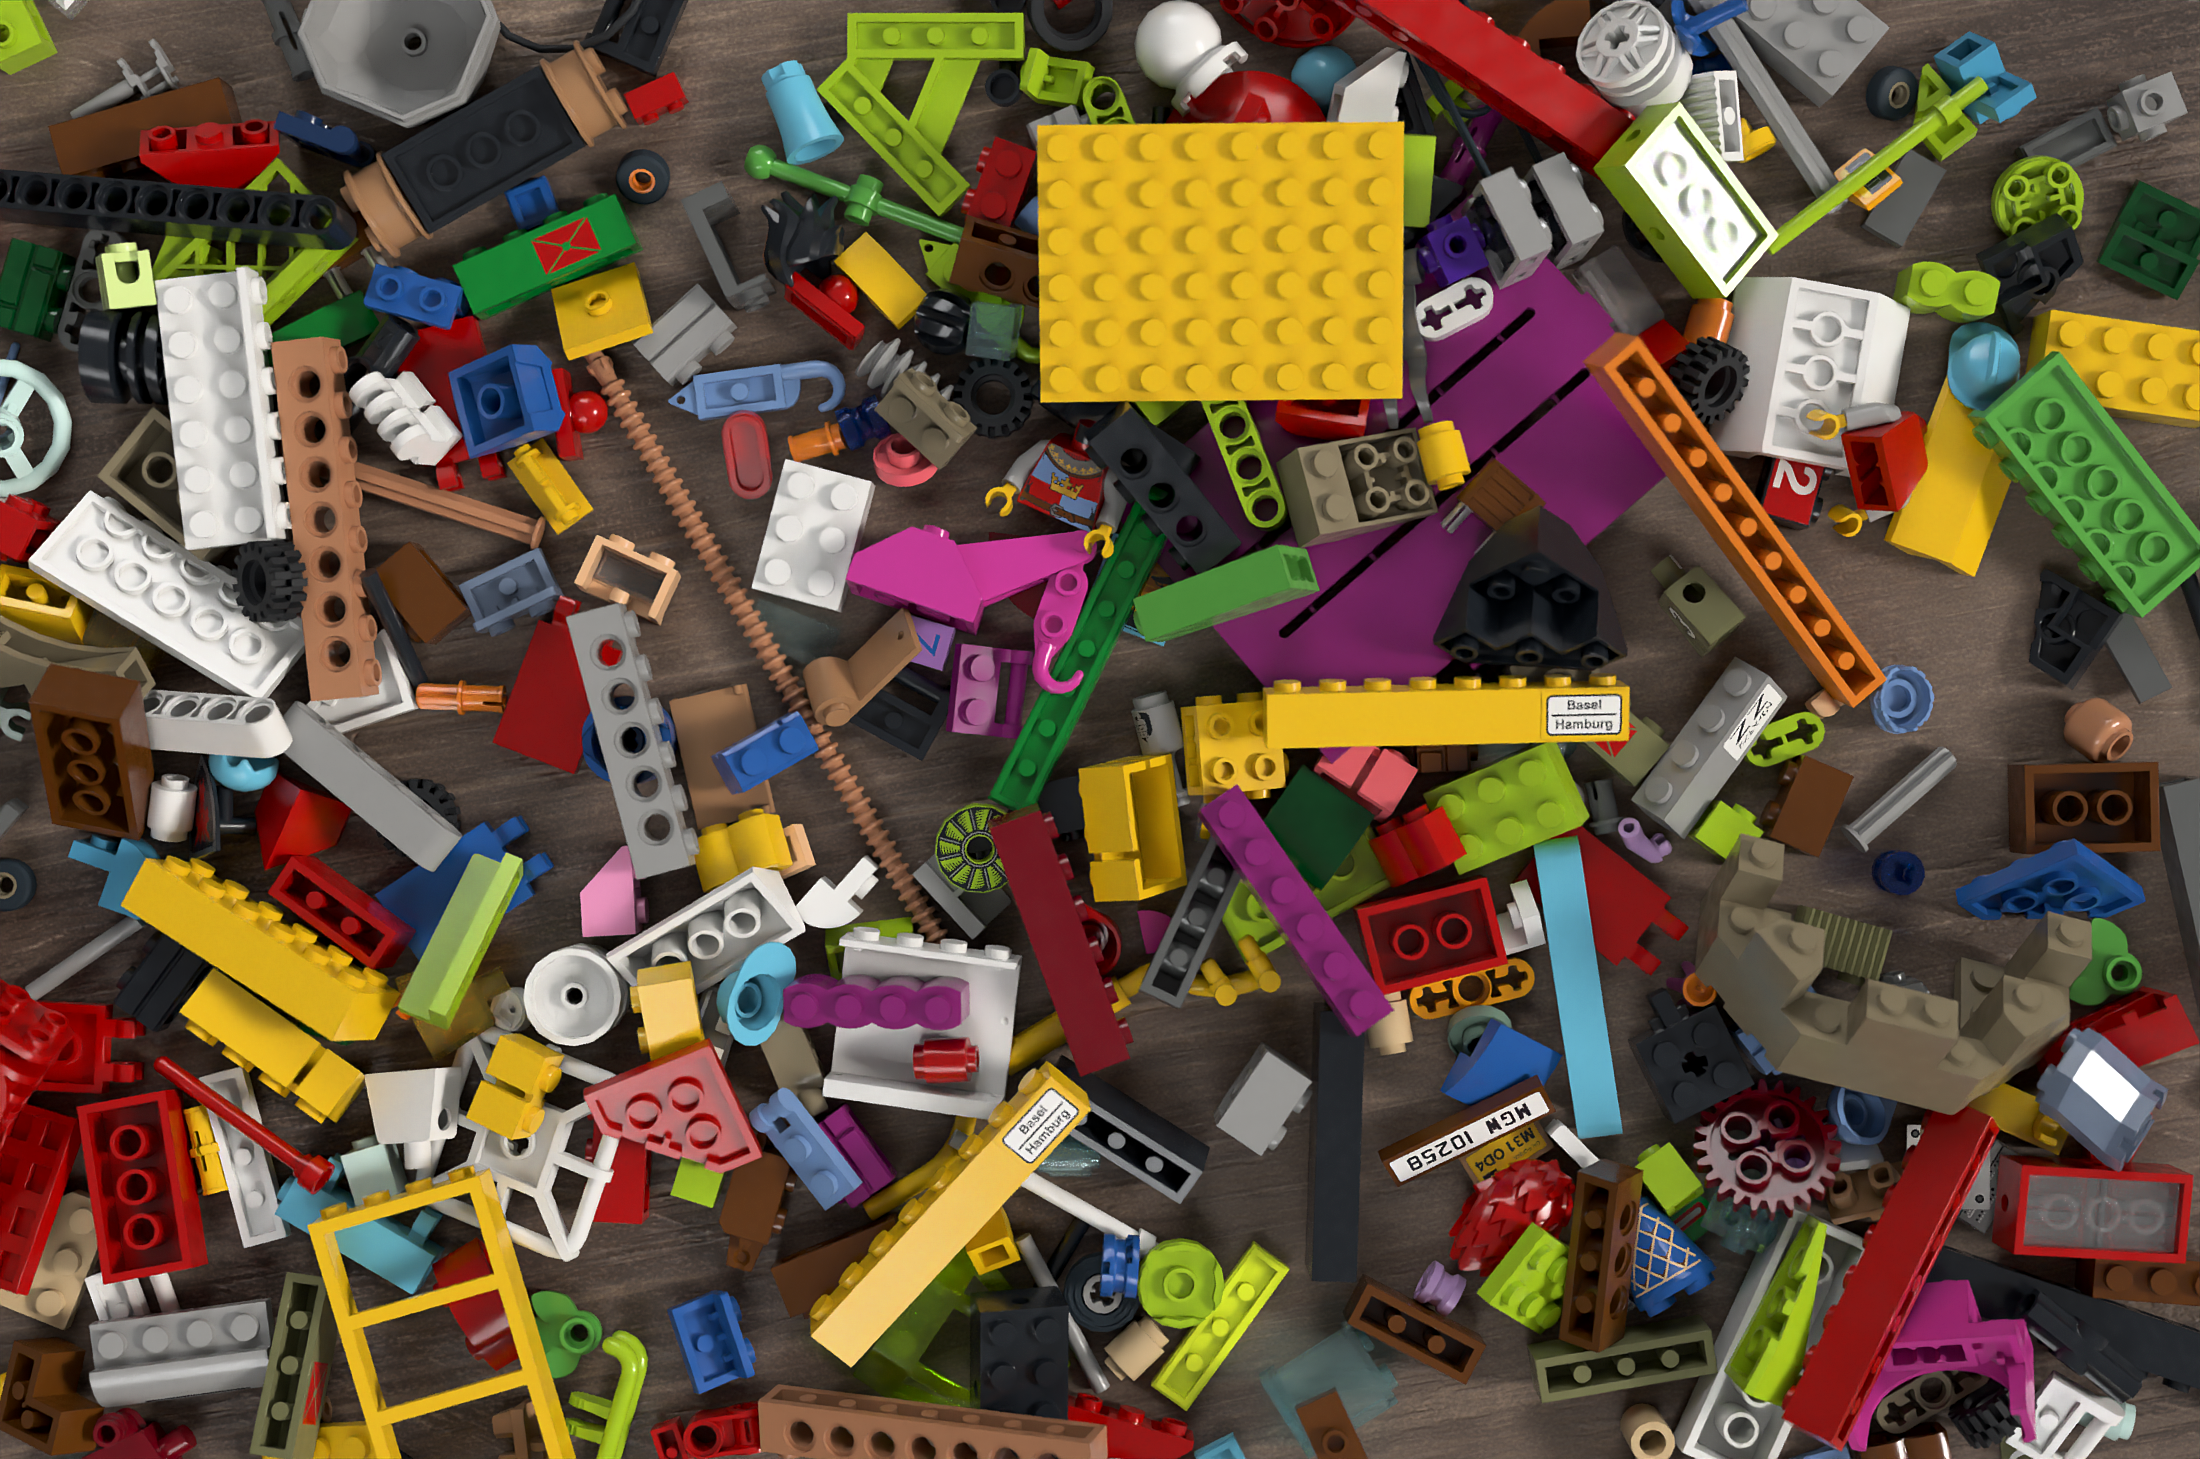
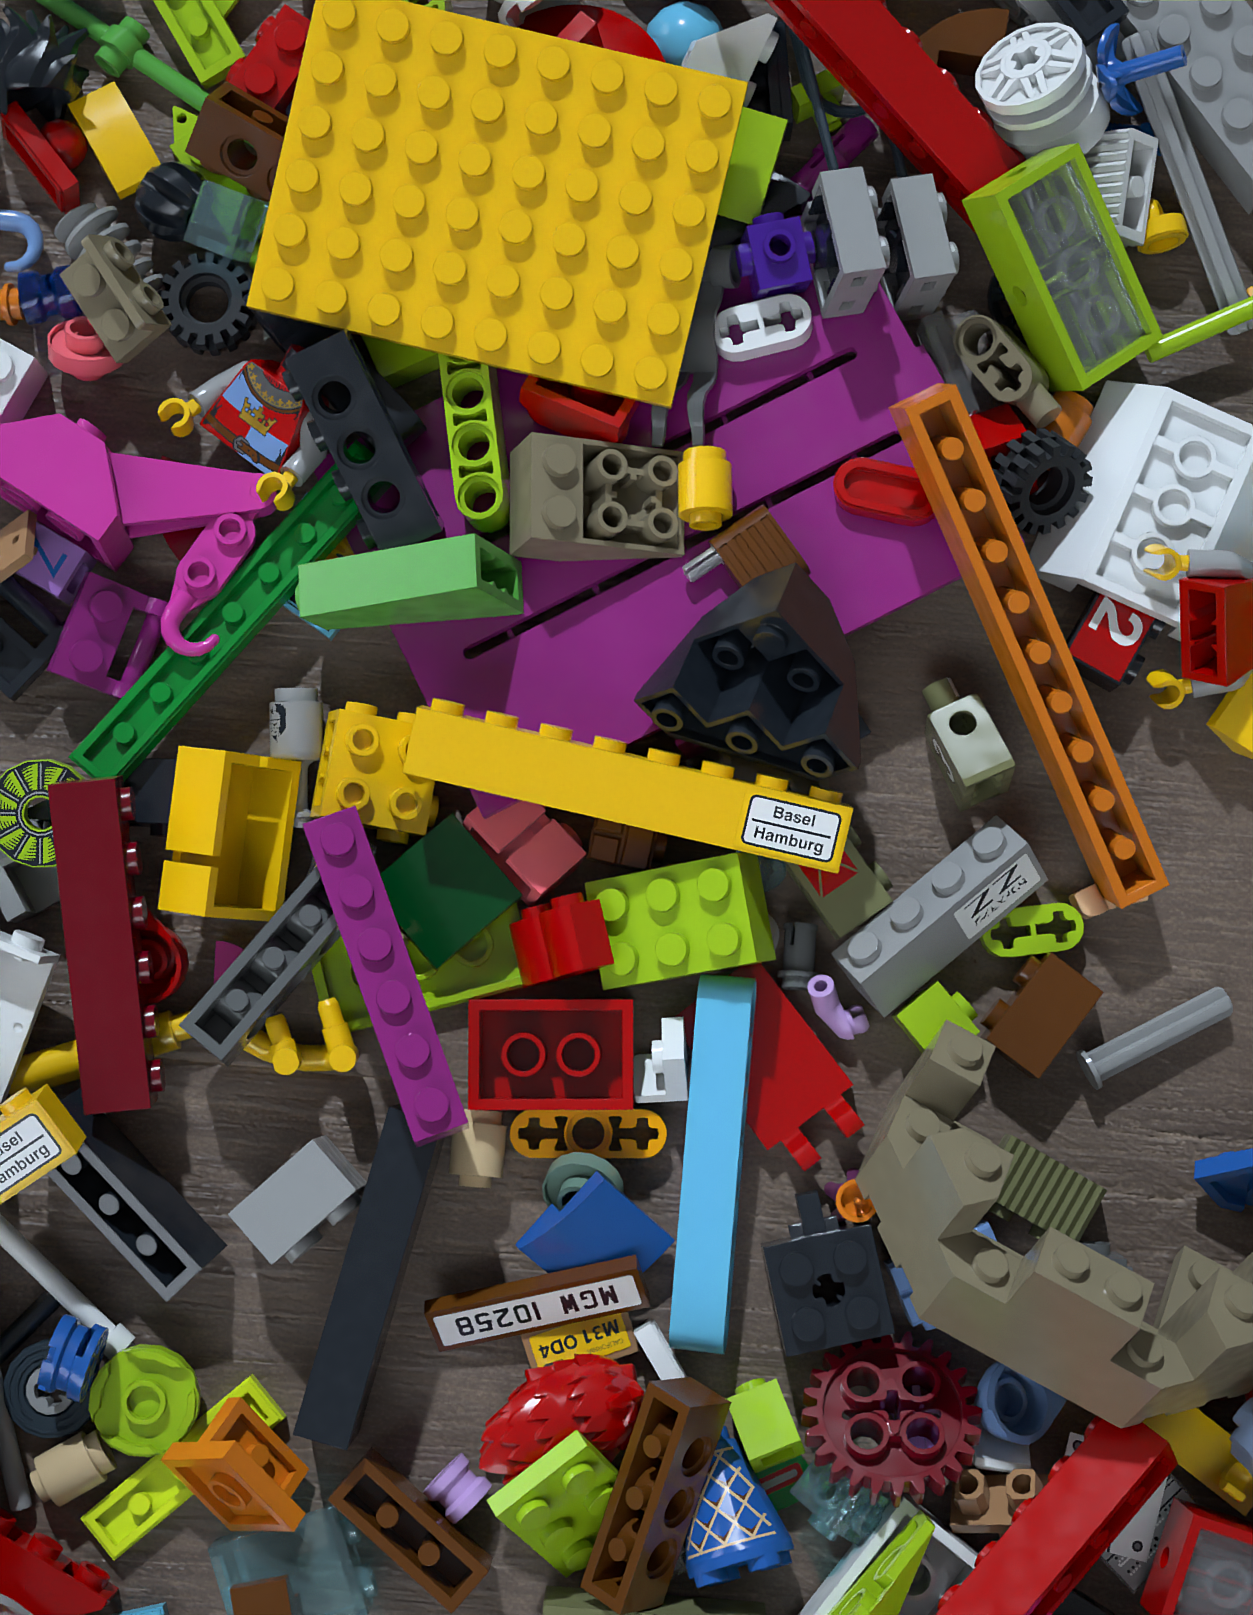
camera: 15 degrees right, 5 degrees down
clear light blue brick [1038,1134,1101,1177] -> none
medium blue hair [1869,665,1934,734] -> none
clear blue wheel [1872,850,1925,895] -> none
none -> orange bracket [161,1397,309,1532]
none -> red tile [833,457,935,527]
none -> dark tan piece [953,315,1062,429]

